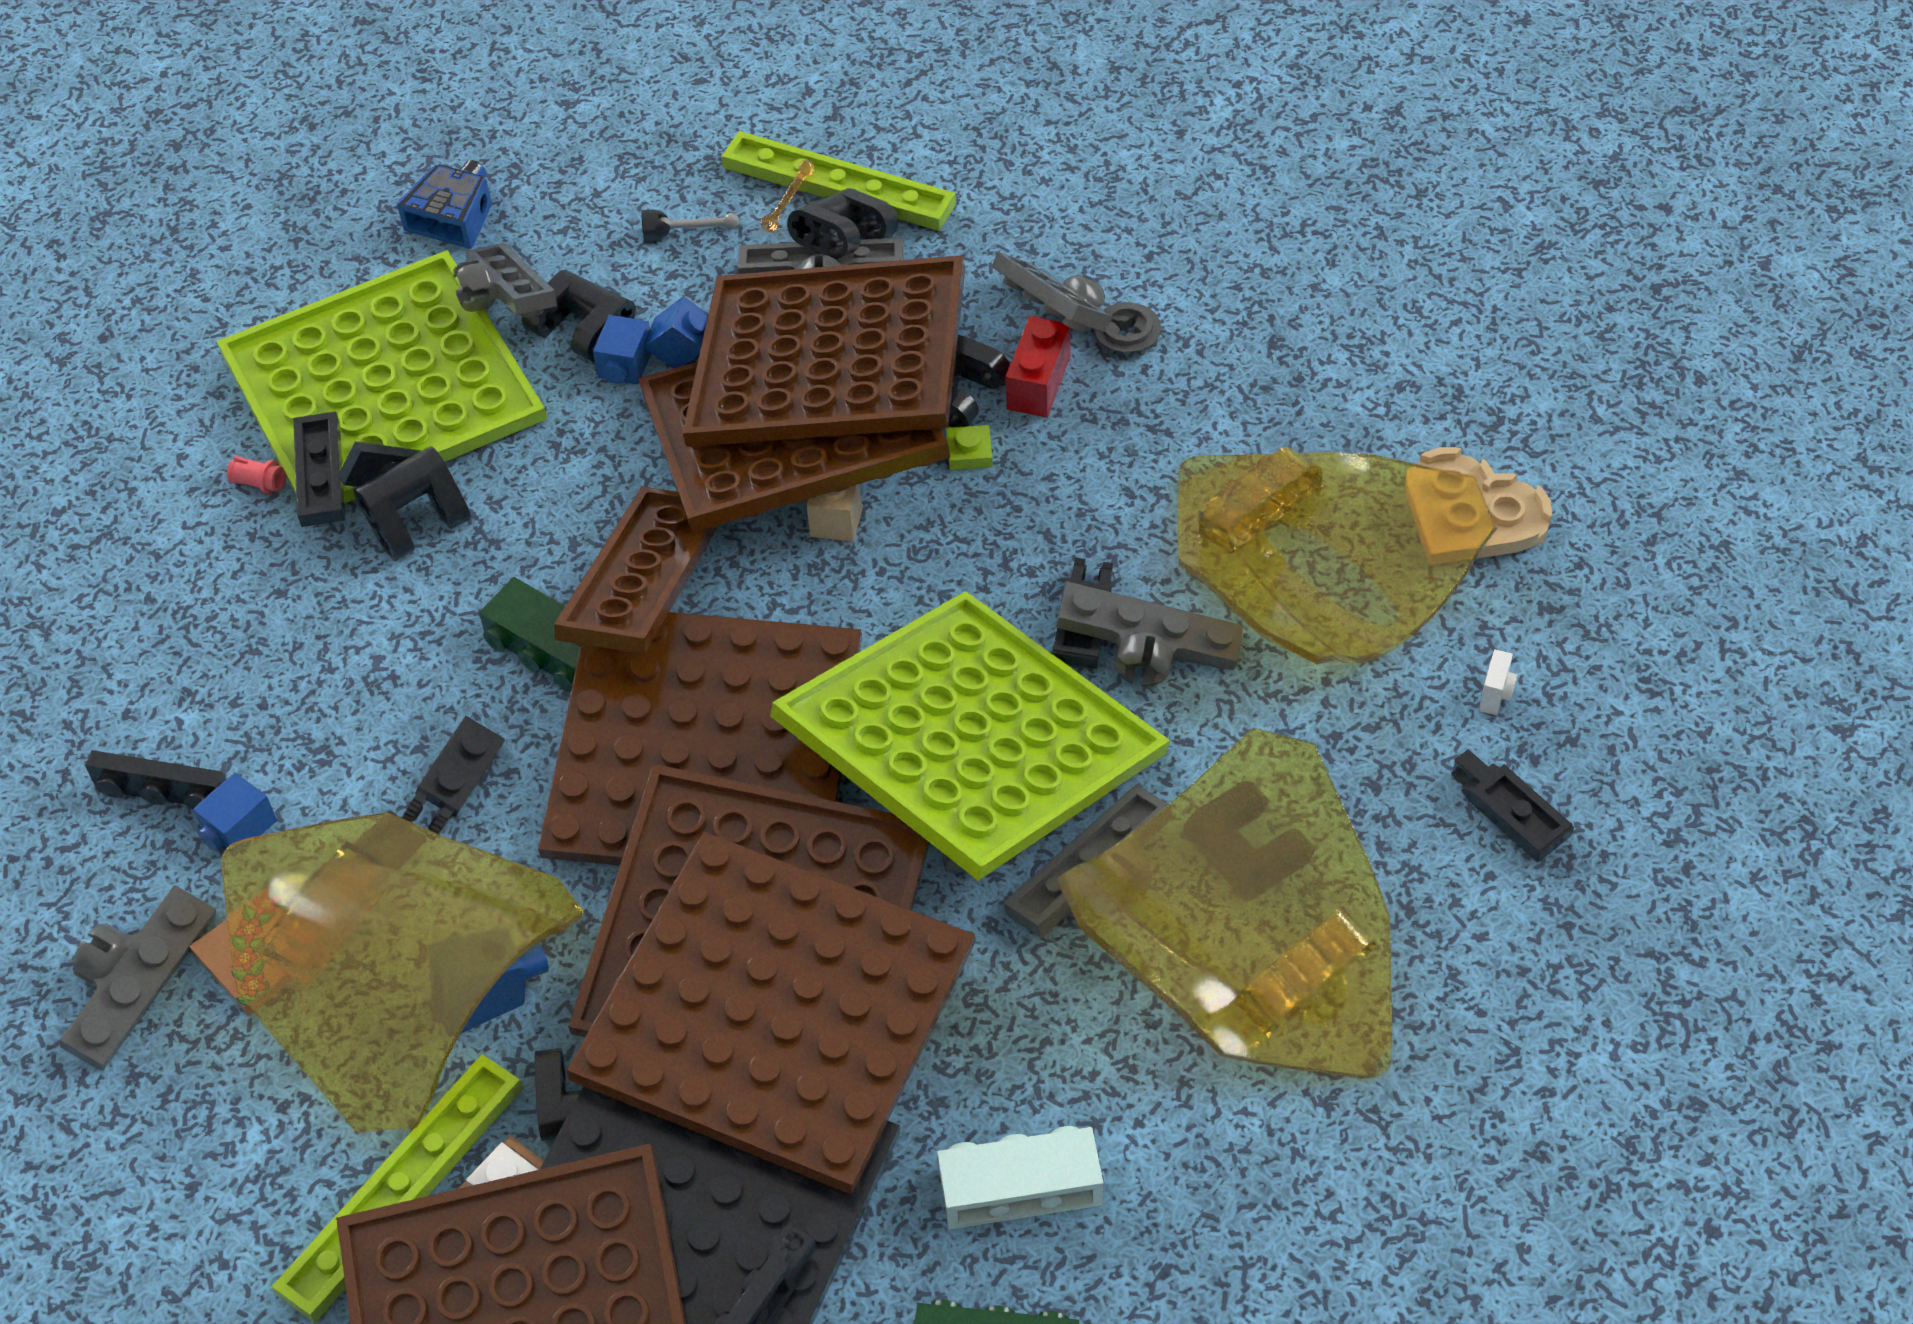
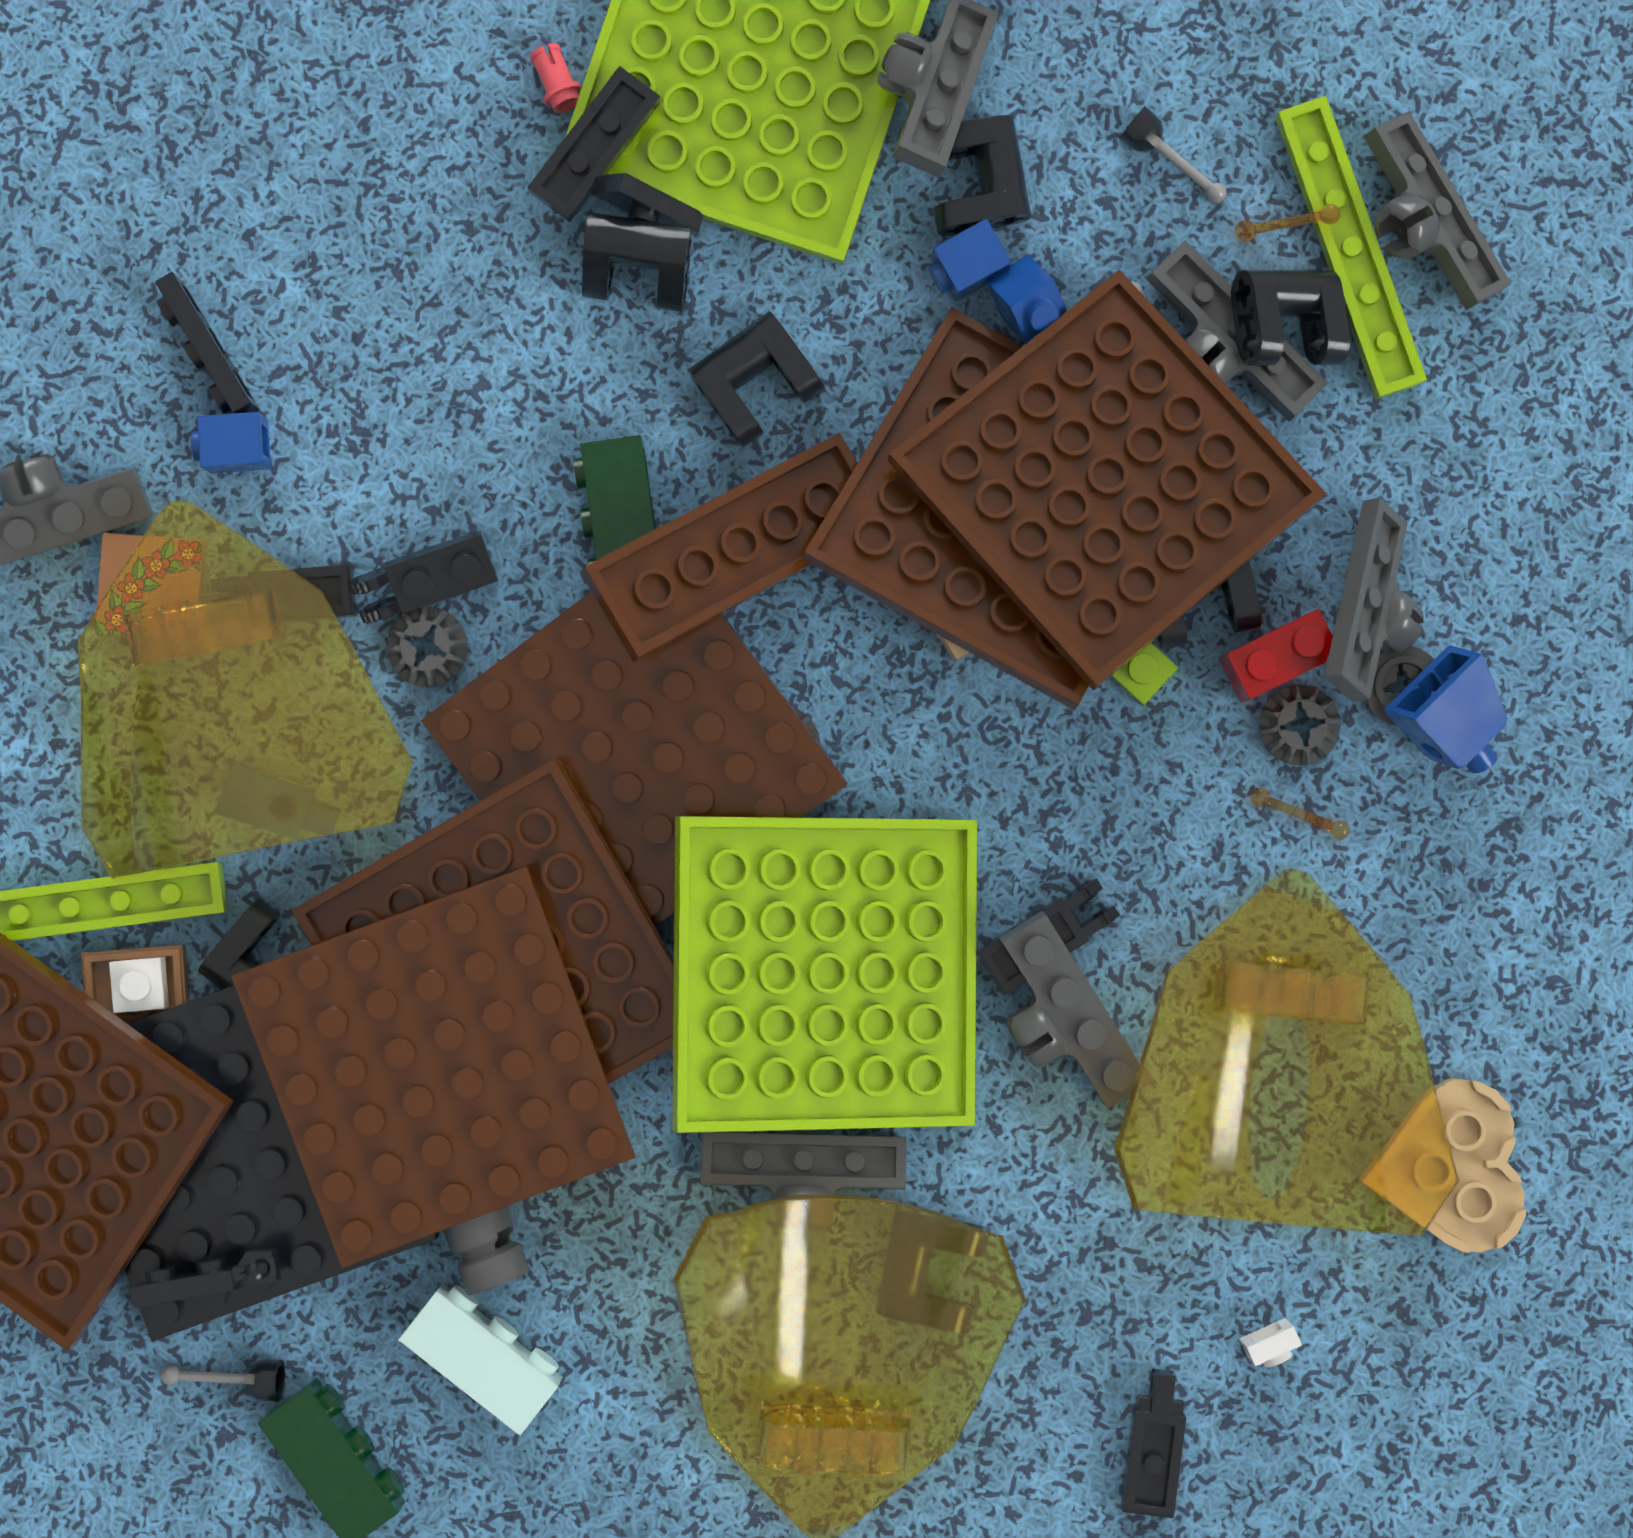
camera: 40 degrees right, 35 degrees up
none -> dark grey gear [385,606,468,687]
none -> dark grey wheel [443,1207,530,1295]
none -> black connector [687,311,825,448]
none -> clear orange hinge [1250,787,1350,840]
none -> dark grey gear [1259,685,1342,765]
none -> dark grey plate [1364,111,1512,310]
none -> blue torso [1384,645,1507,773]

